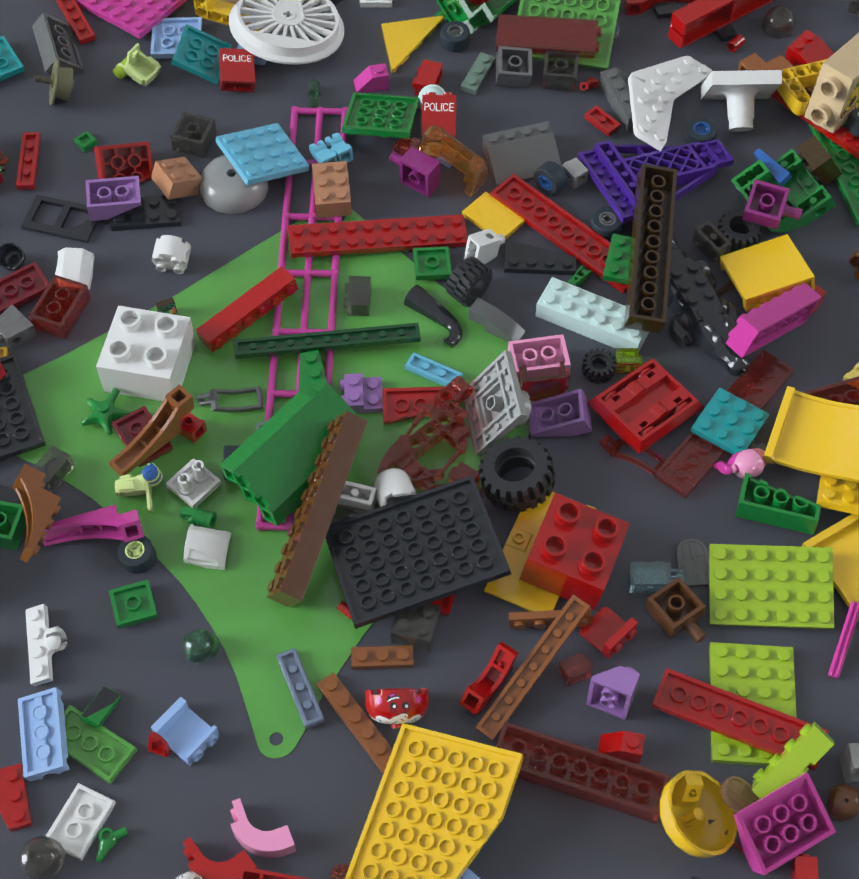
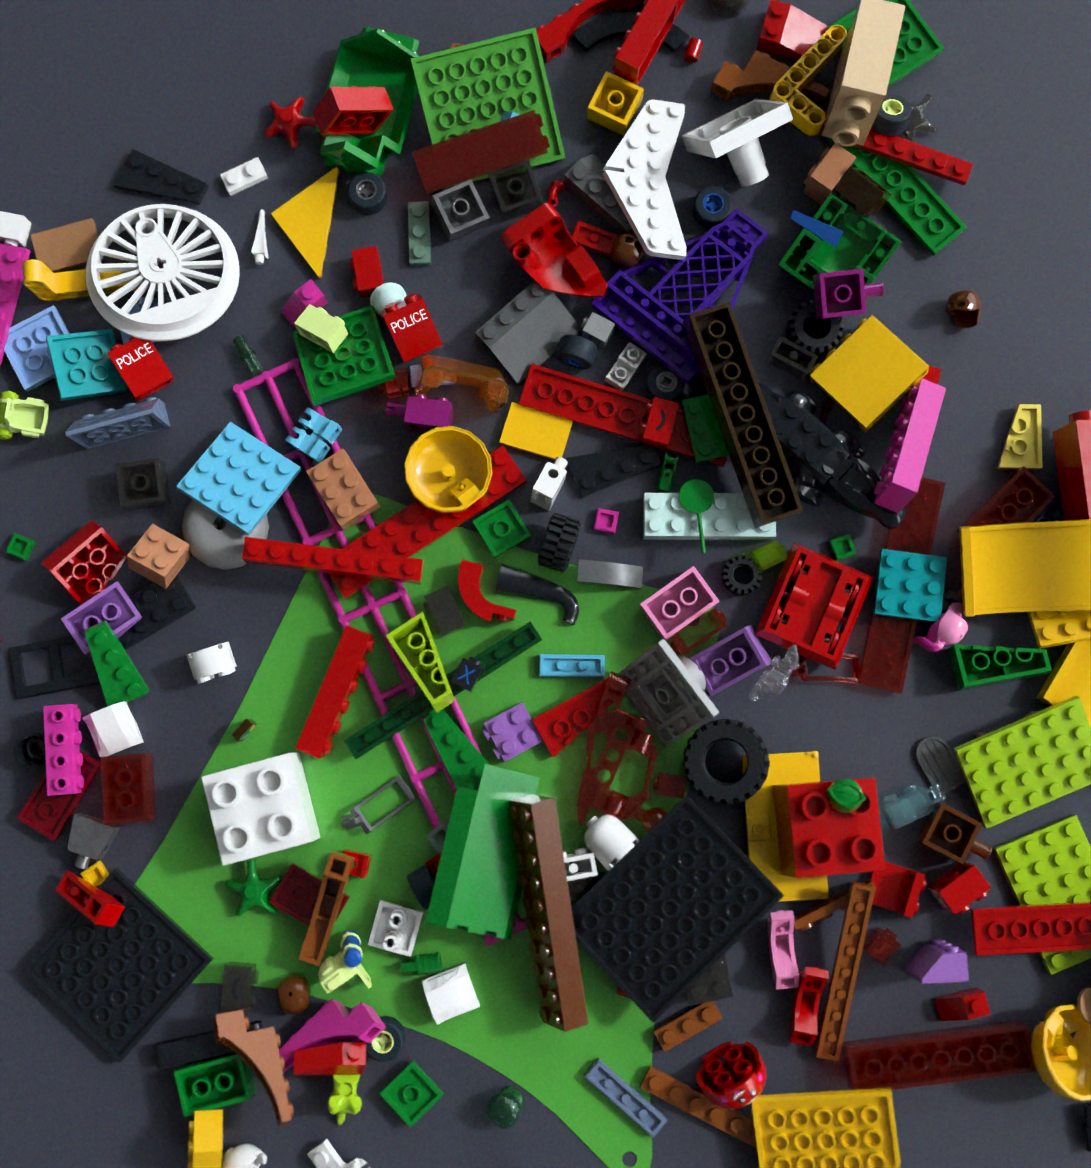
camera: 25 degrees left, 25 degrees up
none -> dark pink brick [43,704,84,796]
none -> sand blue slope [65,397,171,450]
none -> green wing [85,620,149,707]
none -> red brick [242,537,424,585]
none -> white piece [251,209,268,265]
none -> reddish brown helmet [276,975,311,1014]
none -> red slope [293,1042,366,1075]
none -> yellowish green brick [294,304,348,353]
none -> lime animal [328,1075,362,1125]
none -> lime wedge [386,612,455,713]
none -> yellow piece [404,426,492,513]
none -> black brick [451,656,484,692]
none -> red arch [458,560,517,623]
none -> red panel [500,203,608,297]
none -> yellow brick [587,71,644,136]
none -> dark pink tile [594,508,619,534]
none -> white slope [604,342,647,391]
none -> reddish brown helmet [610,233,644,268]
none -> red brick [639,397,679,449]
none -> green piece [679,479,714,554]
none -> clear animal [748,645,800,701]
none -> bright pink arch [767,910,799,990]
none -> nougat brick [803,143,856,206]
none -> green hat [826,778,866,813]
none -> green tile [828,534,857,561]
none -> red brick [927,862,992,915]

